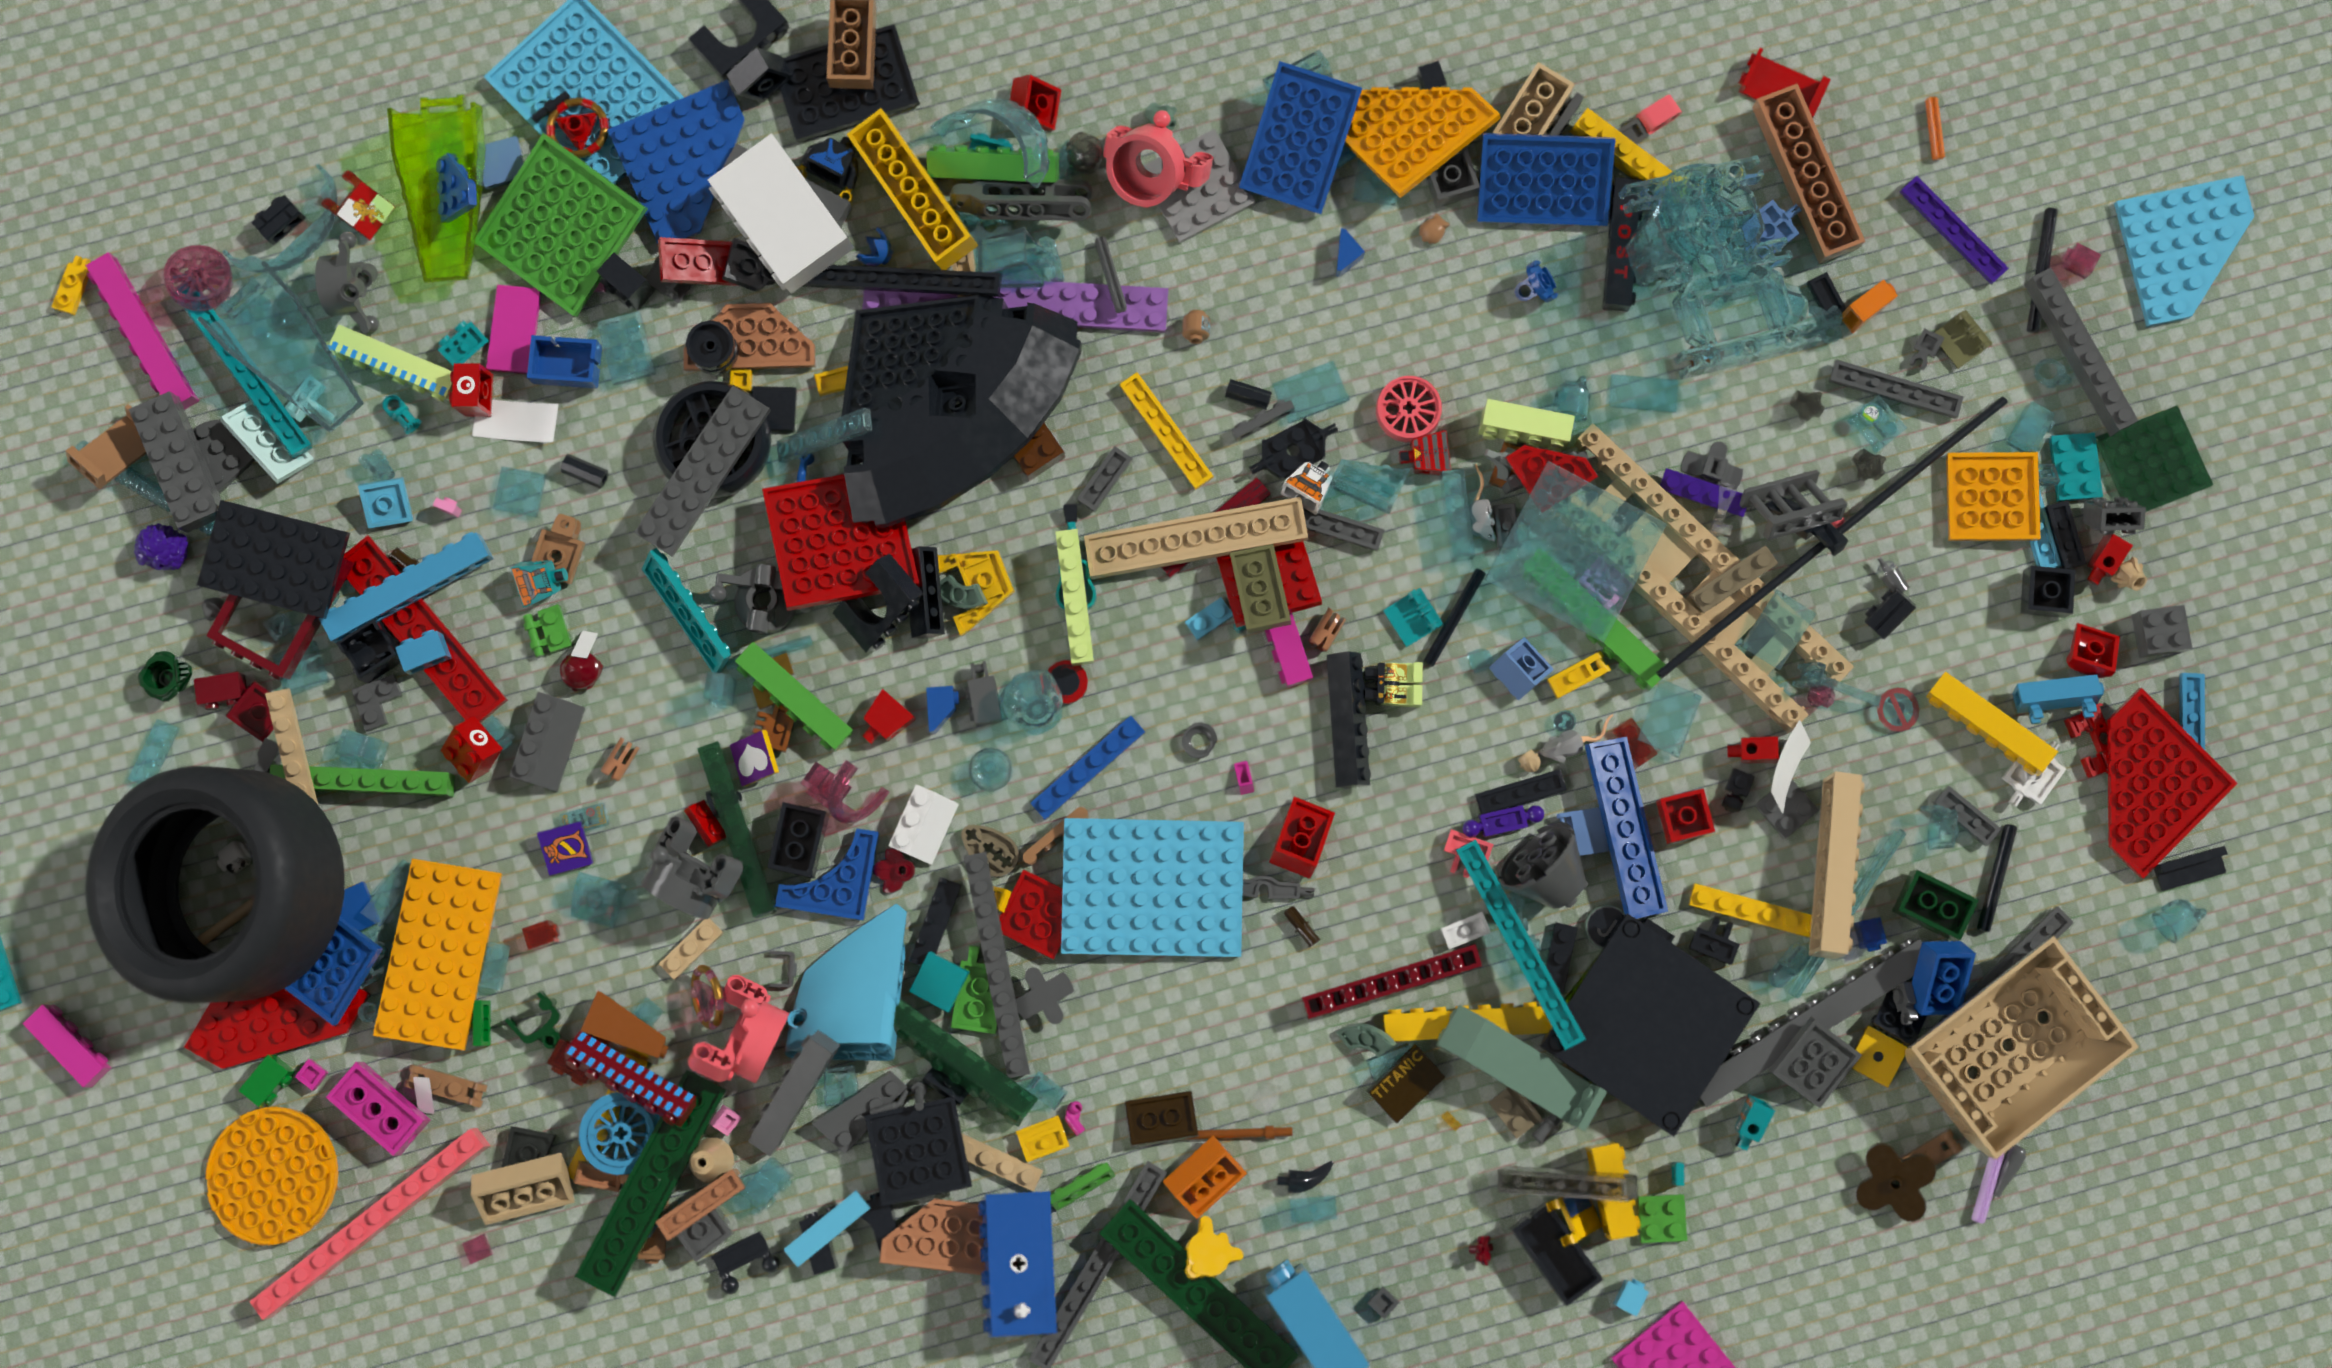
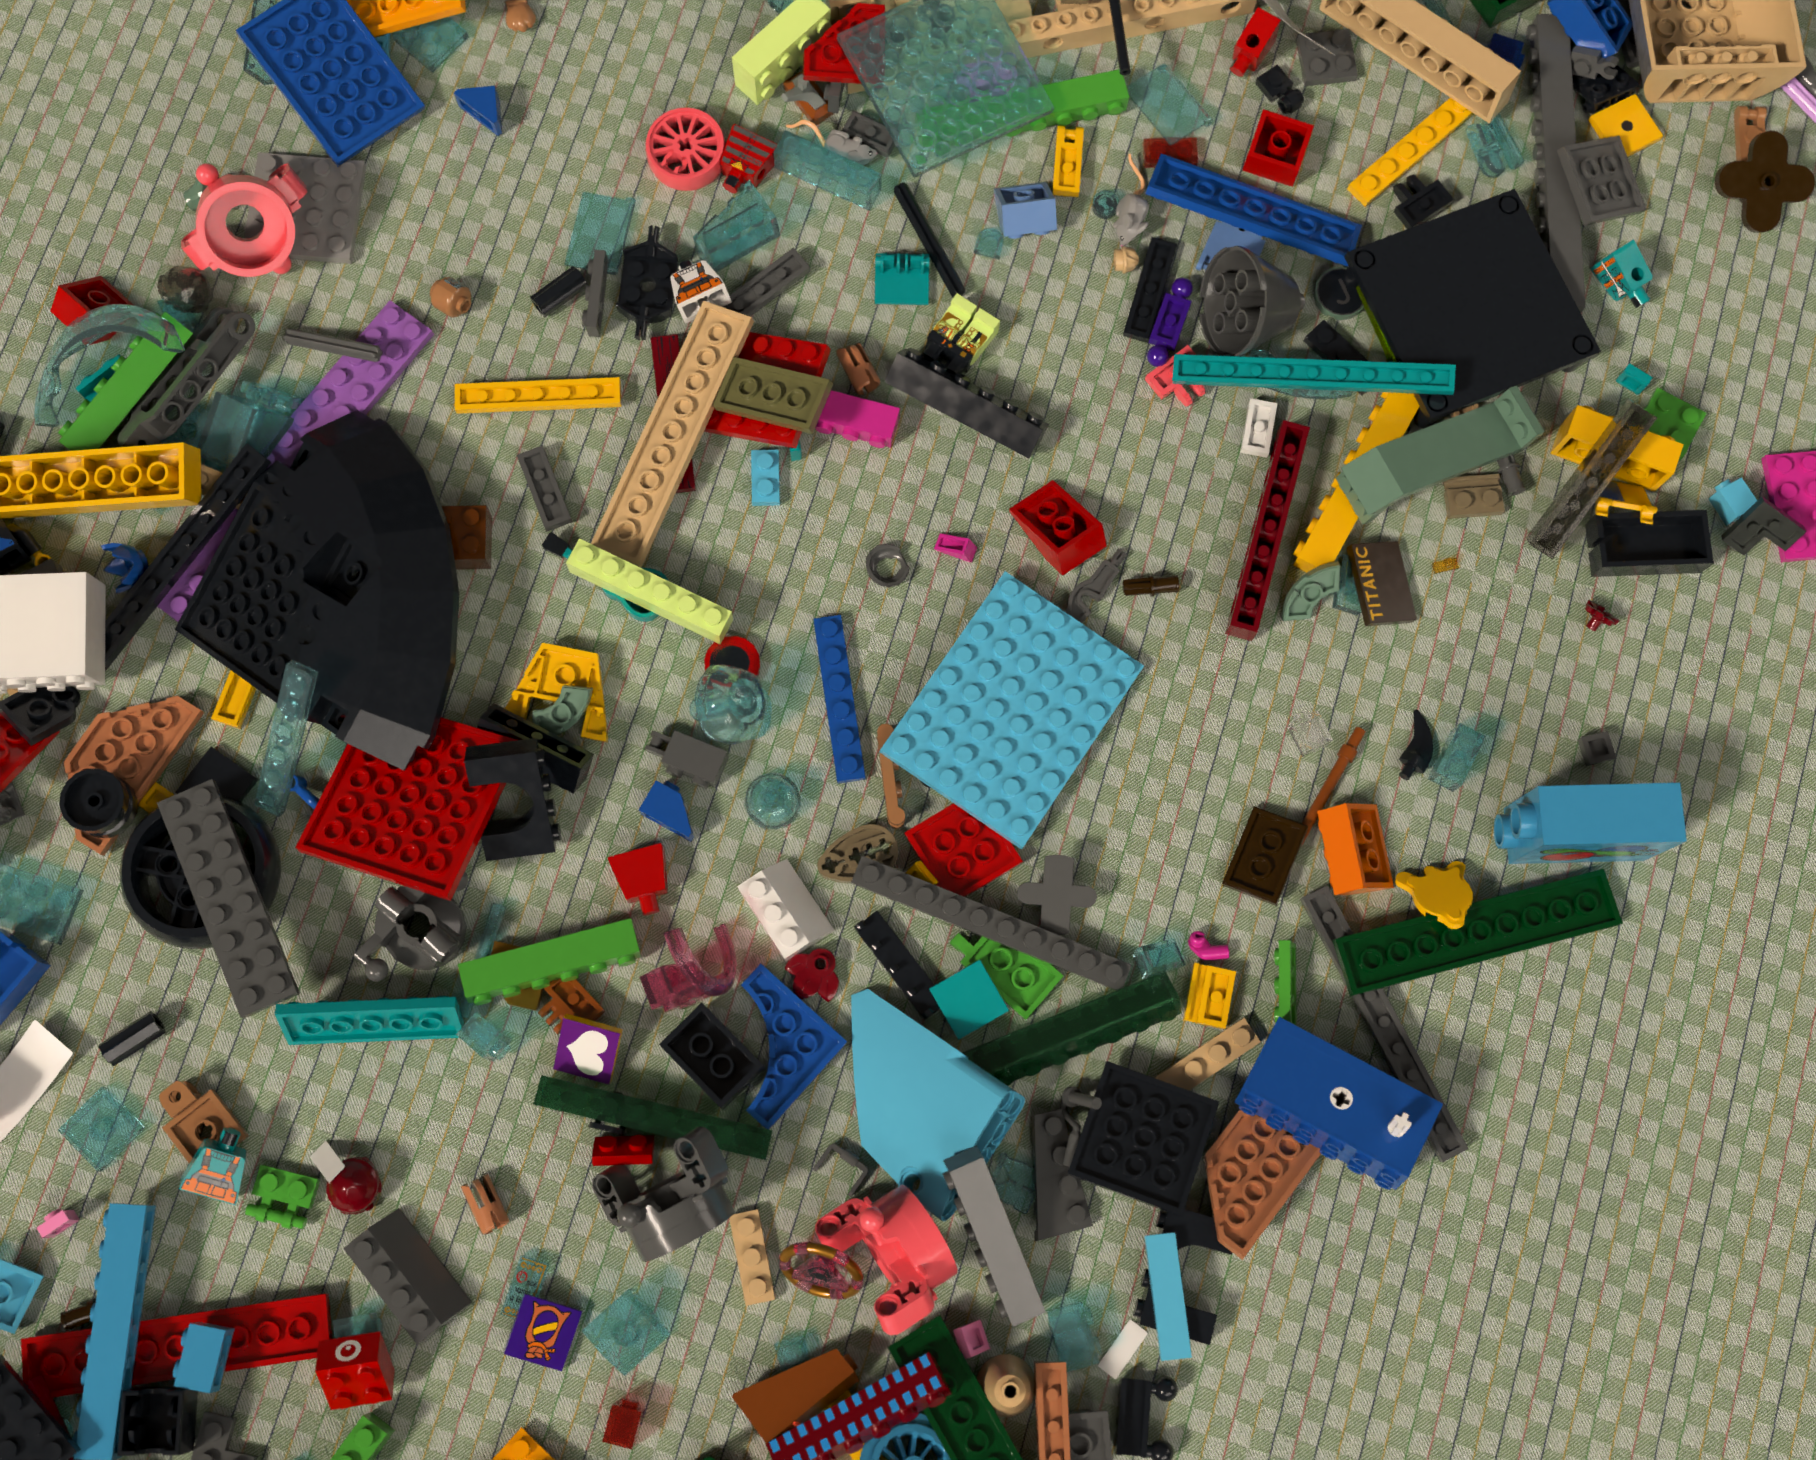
camera: 65 degrees left, 5 degrees down
black plate [922,1061,973,1107] -> none
none -> white sticker [1098,1320,1148,1379]
none -> pearl dark grey plate [1721,496,1806,556]

